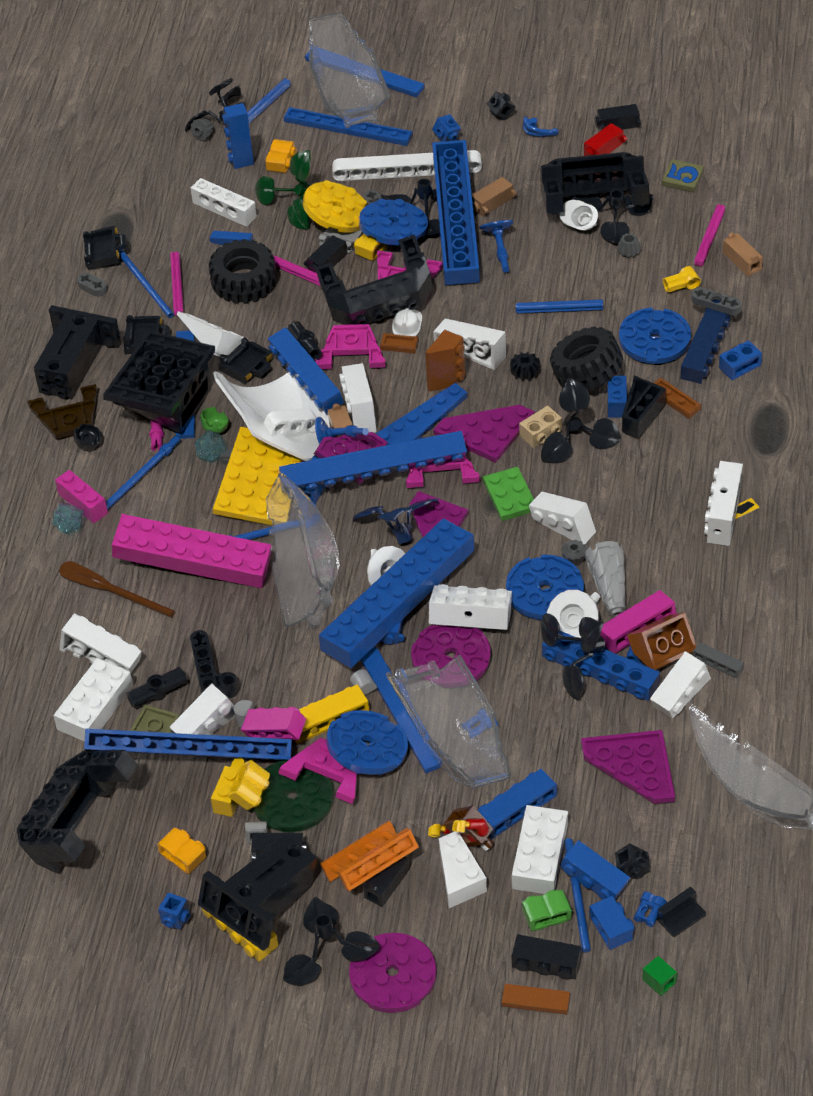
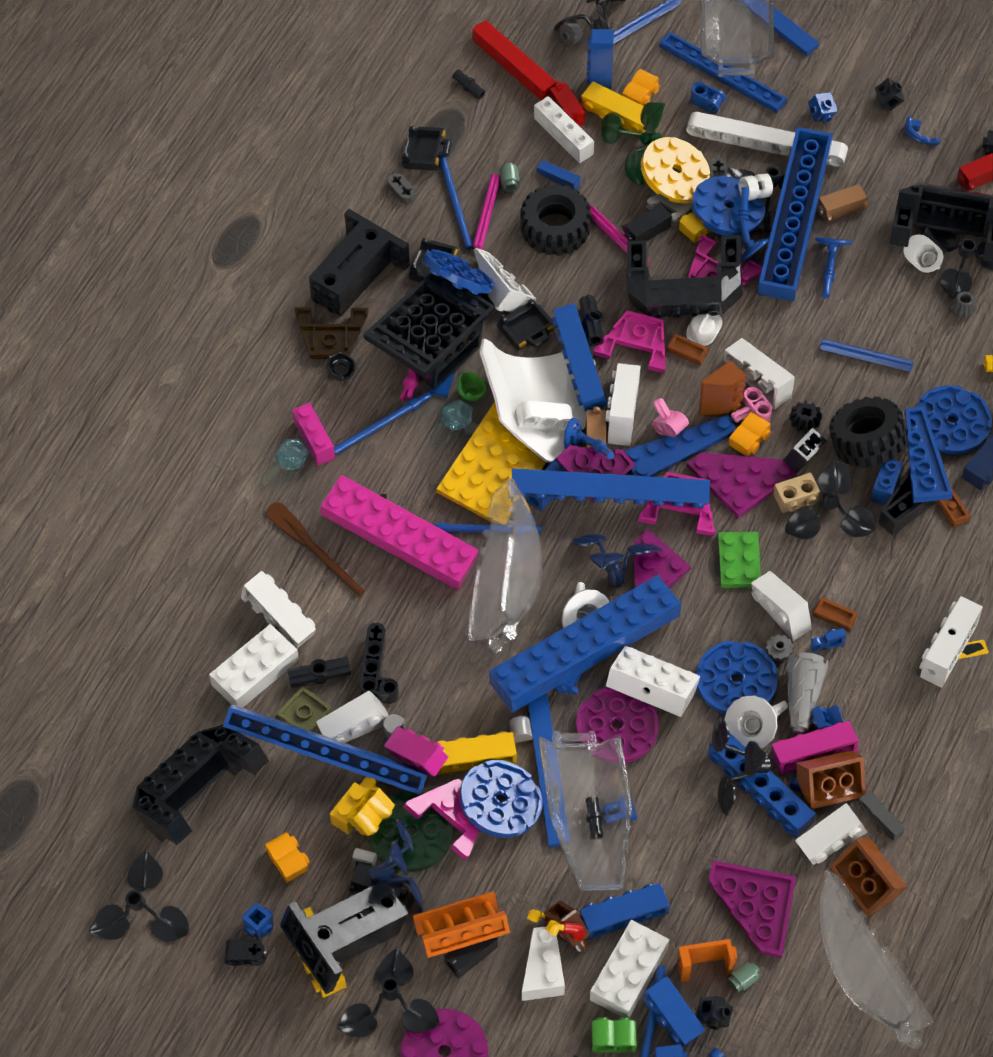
camera: 15 degrees right, 10 degrees up
none -> black plant [90,851,189,942]
none -> black piece [224,939,267,966]
none -> dark blue plant [369,818,423,913]
none -> blue plate [423,249,495,295]
none -> black pin [452,69,486,99]
none -> red brick [472,20,557,100]
none -> sand green brick [500,163,520,192]
none -> red brick [550,81,585,127]
none -> yellow brick [581,81,645,134]
none -> black pin [585,796,604,840]
none -> bright pink beam [652,398,689,437]
none -> orange panel [677,939,737,983]
none -> blue piece [690,82,726,113]
none -> sand green brick [727,961,760,993]
none -> light orange brick [729,412,771,456]
none -> bright pink beam [731,387,772,423]
none -> blue dish [738,187,769,262]
none -> white wheel [739,173,773,201]
none -> black brick [783,428,827,473]
none -> blue plate [810,628,846,652]
none -> blue bracket [812,705,844,729]
none -> dark orange tile [813,597,858,632]
none -> dark orange slope [830,838,907,916]
none -> blue wing [904,407,953,503]

